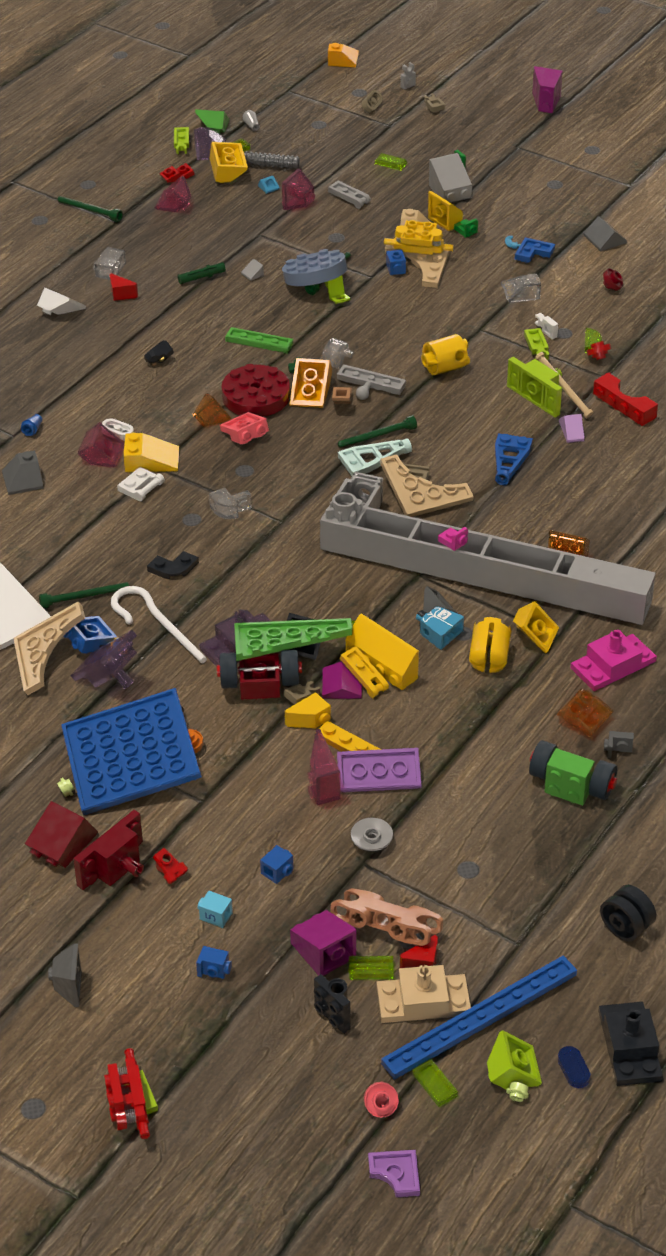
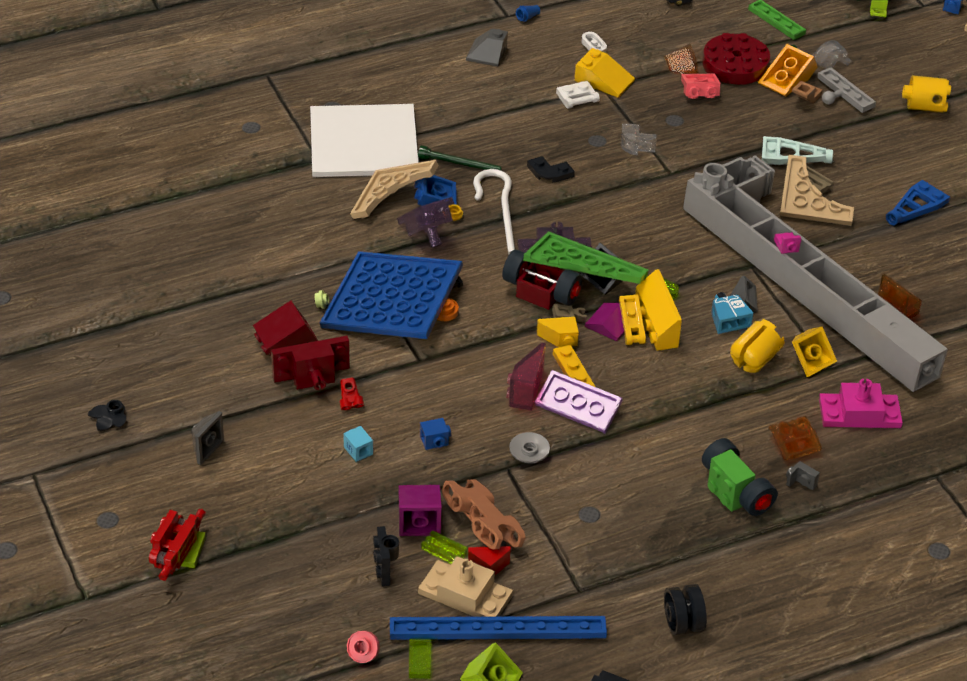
camera: 30 degrees right, 0 degrees up
clear pink slope [77,422,125,467] -> none
blue brick [196,946,232,979] -> none
dark green piece [338,415,417,448] -> none

